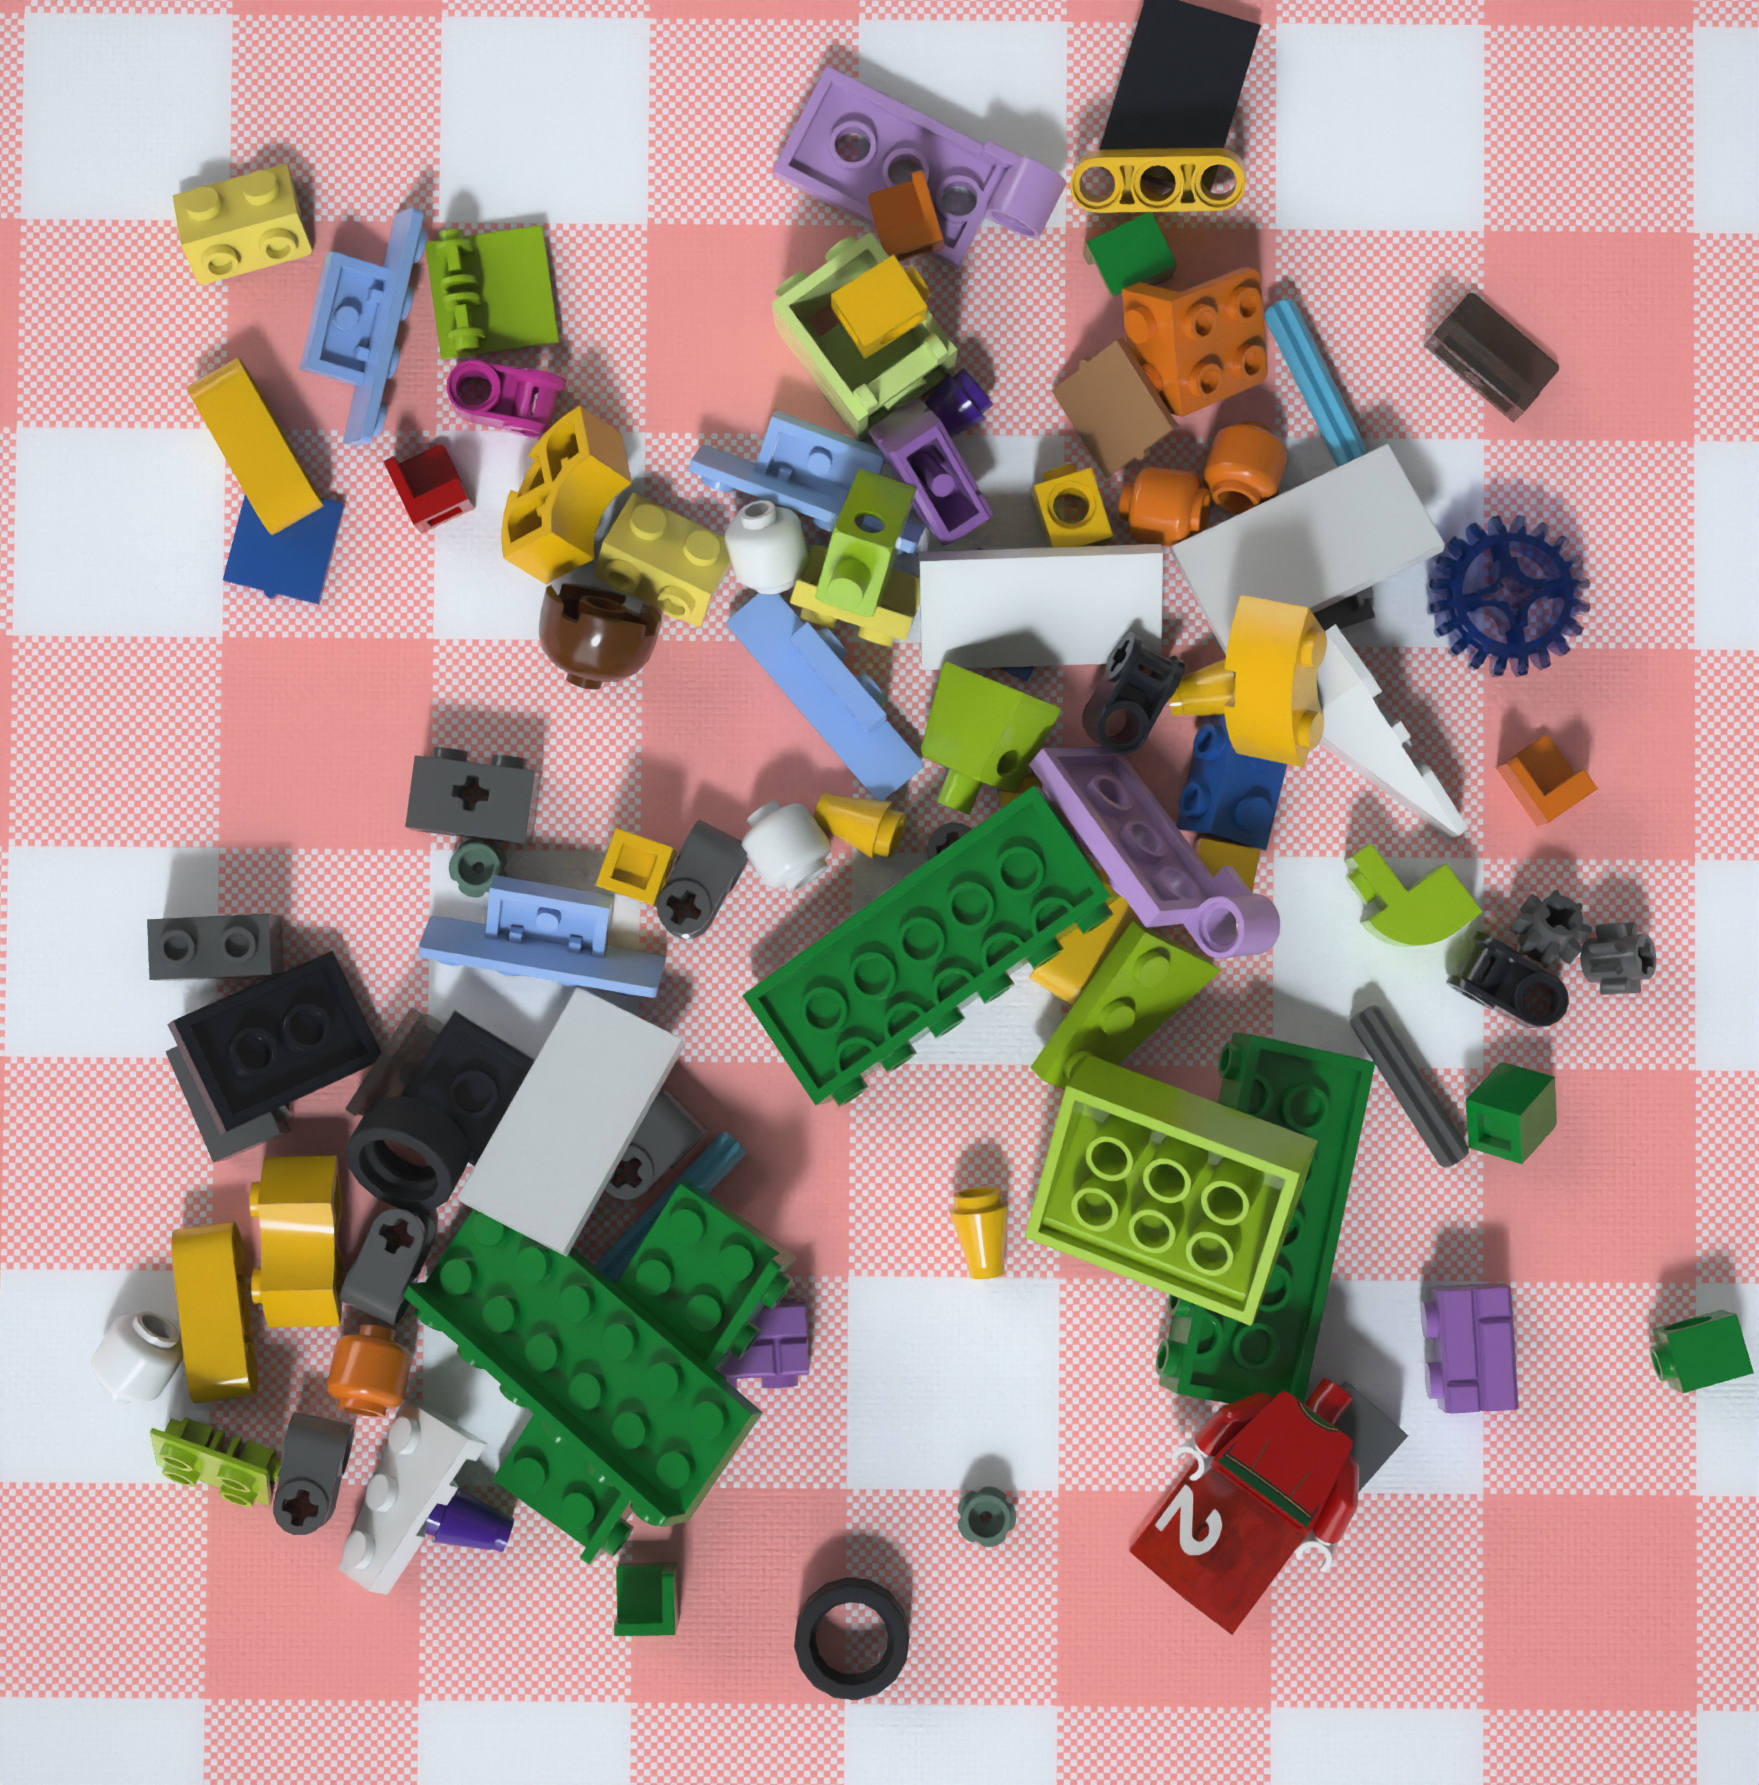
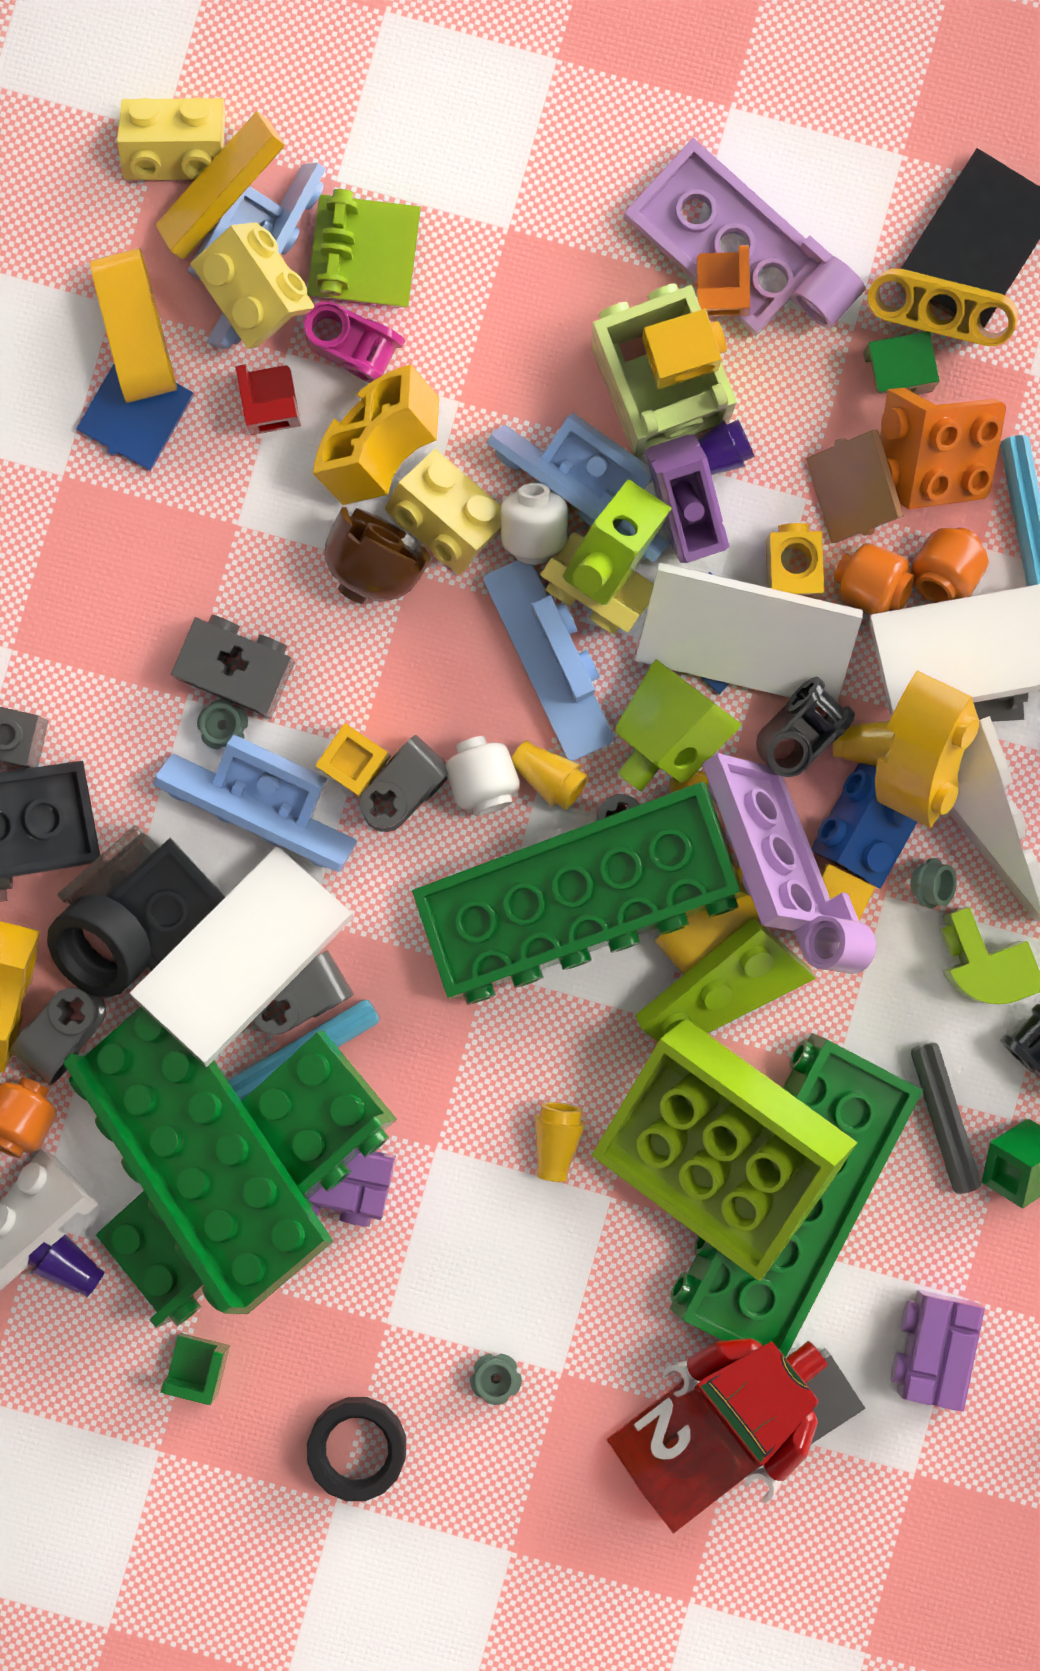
camera: 20 degrees right, 0 degrees up
none -> yellow tile [156,111,285,259]
none -> light yellow bracket [190,222,314,349]
none -> sand green plate [910,858,957,909]

